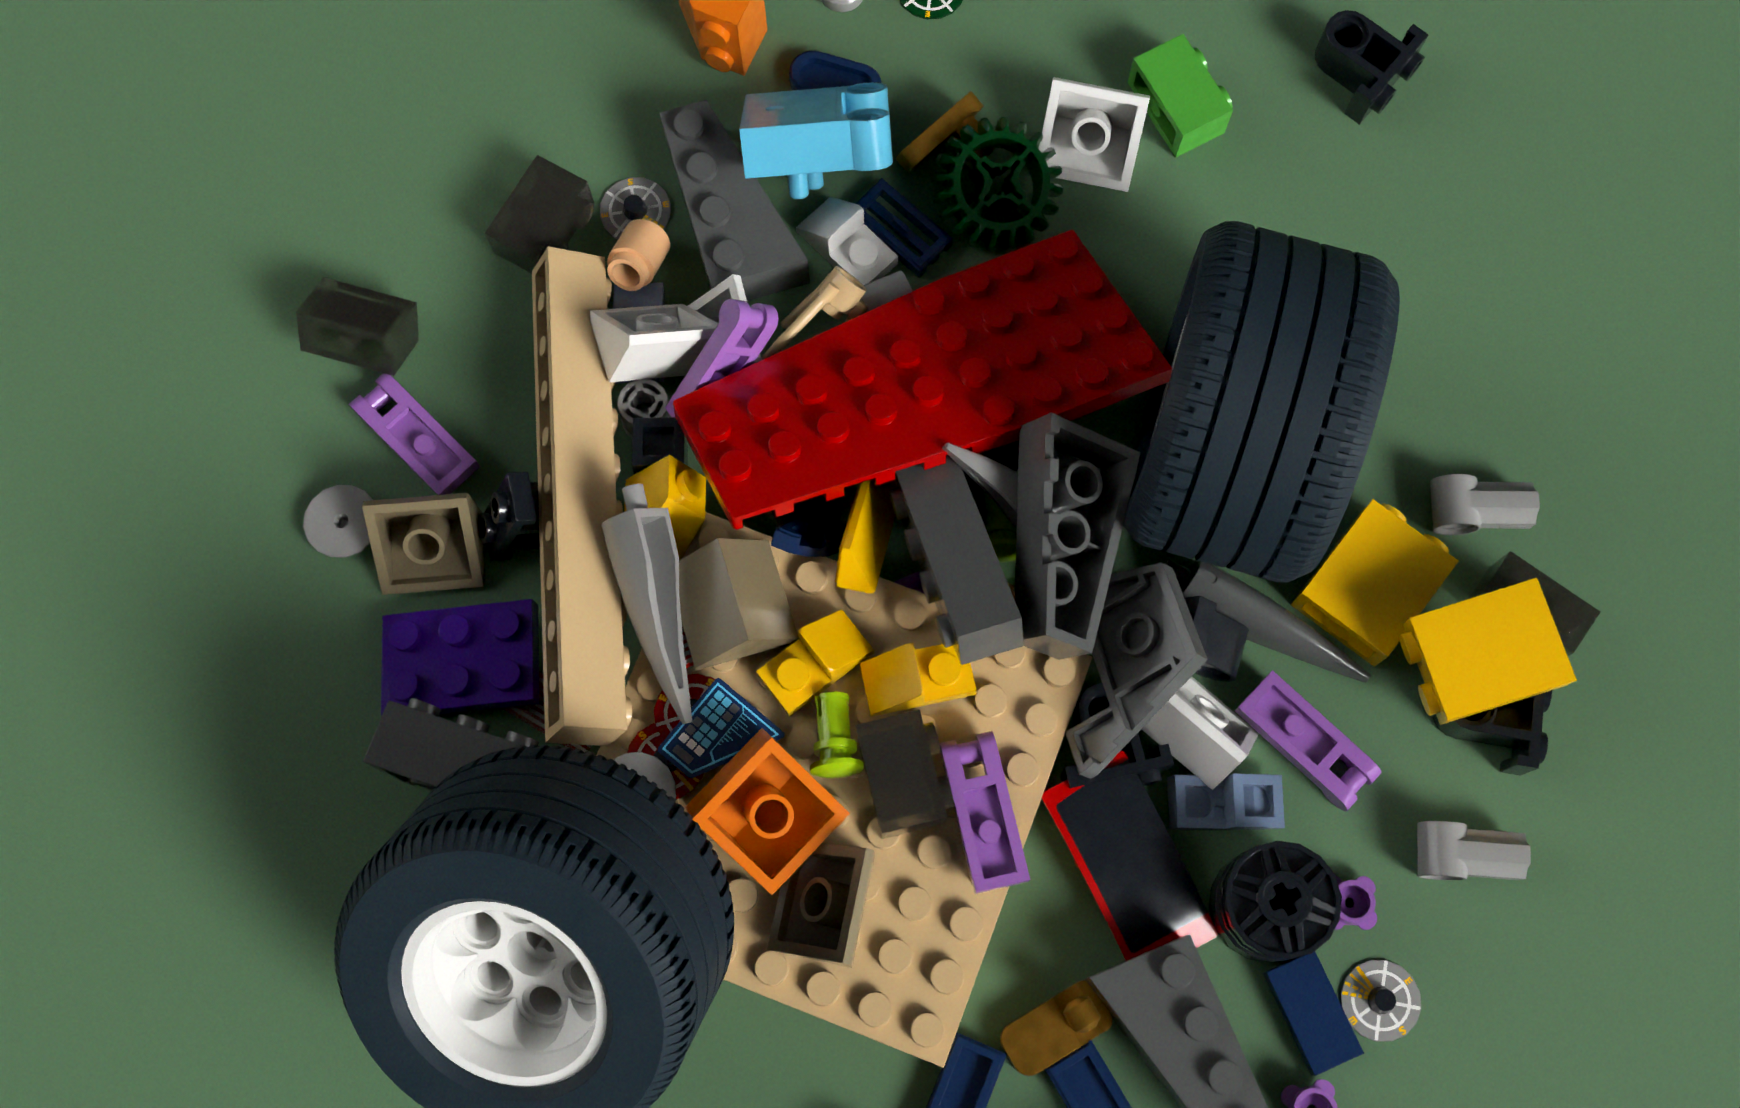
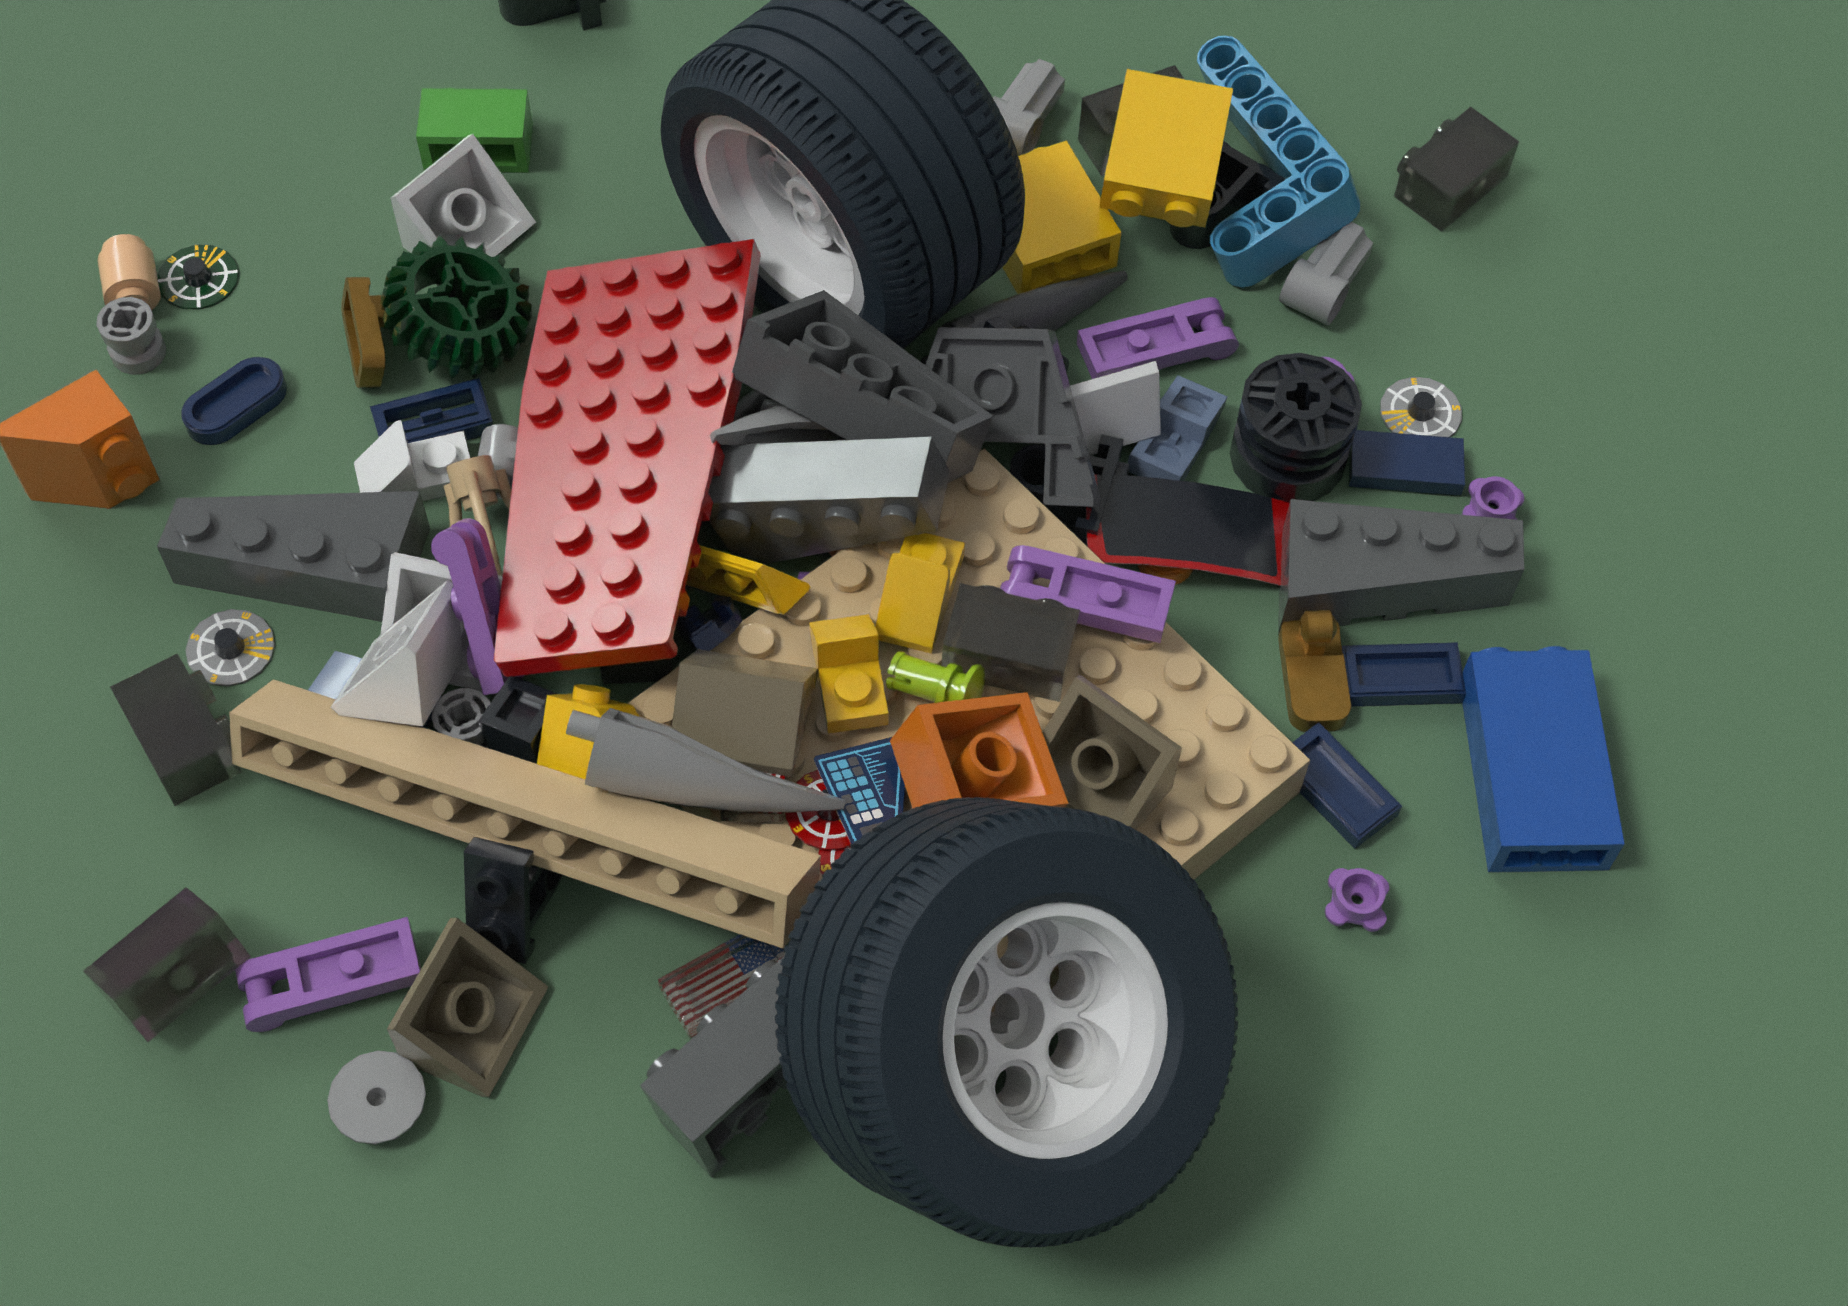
camera: 65 degrees left, 15 degrees down
dark purple plate [381,599,540,716] -> none
light nougat brick [607,219,670,291] -> none
medium azure piece [739,82,893,199] -> none
none -> dark azure beam [1197,35,1360,287]
none -> clear smoke brick [1394,106,1519,232]

